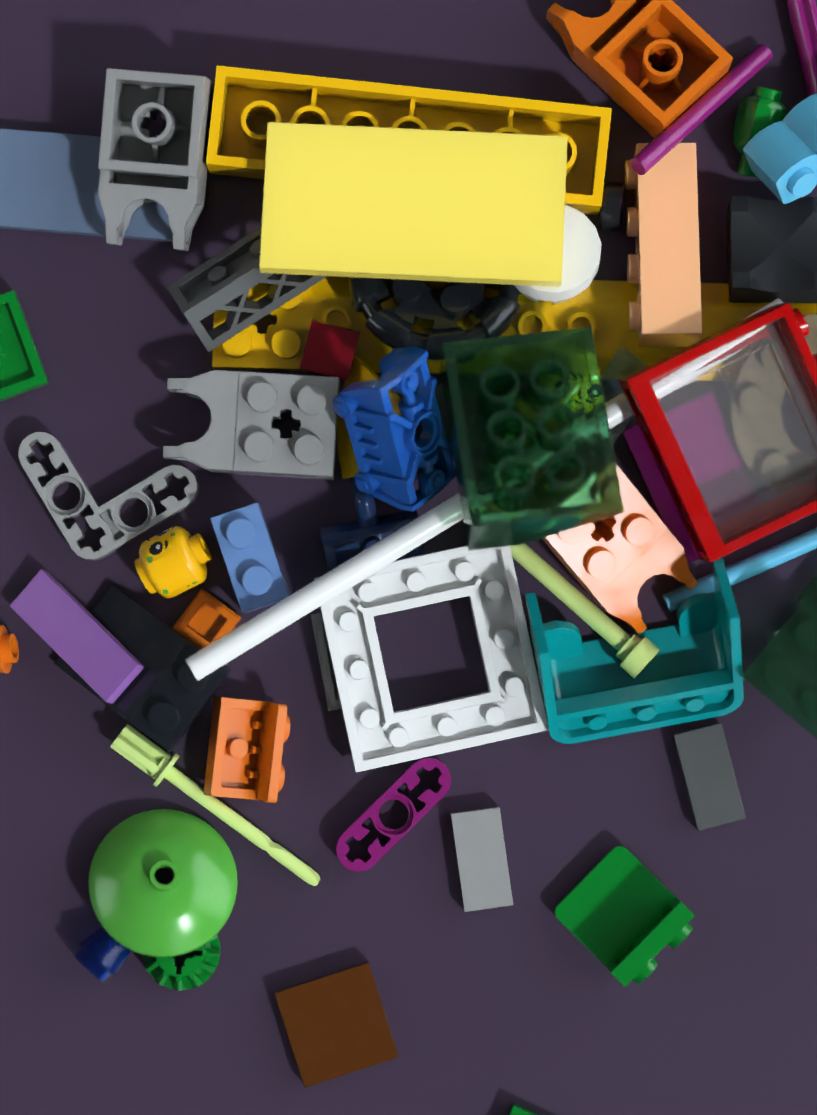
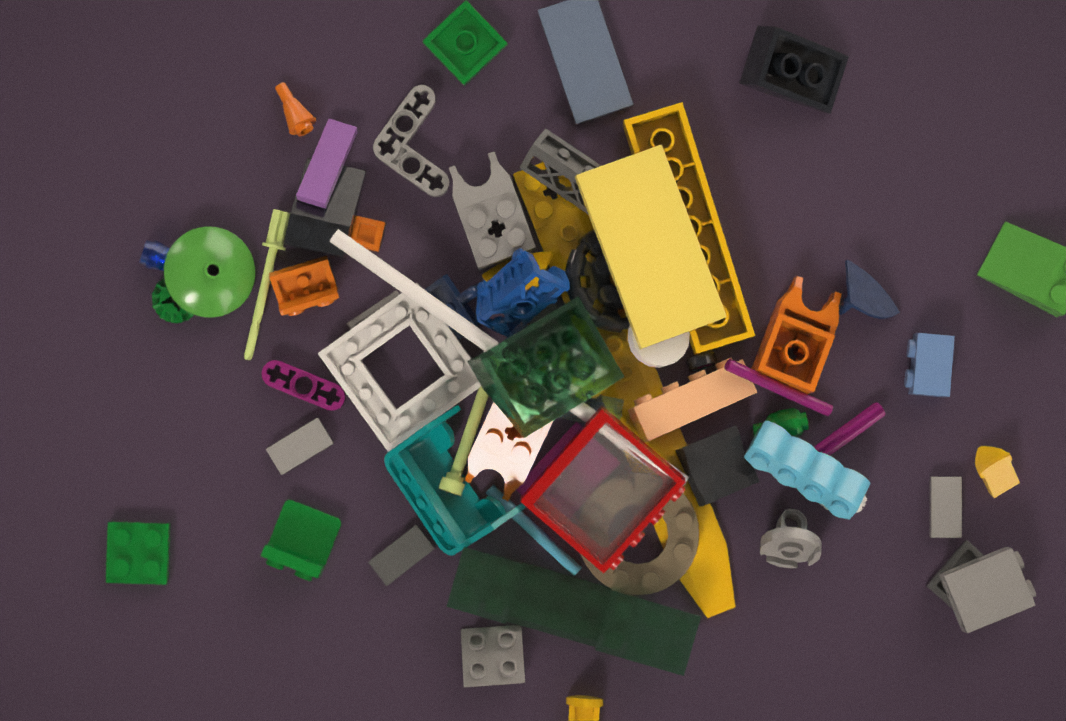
camera: 65 degrees right, 0 degrees up
light grey brick [98,68,215,251] -> none
yellow head [134,526,212,598] -> none
medium blue brick [210,502,290,614] -> none
reddish brown tile [275,961,399,1088] -> none
dark red tile [300,319,360,381] -> none

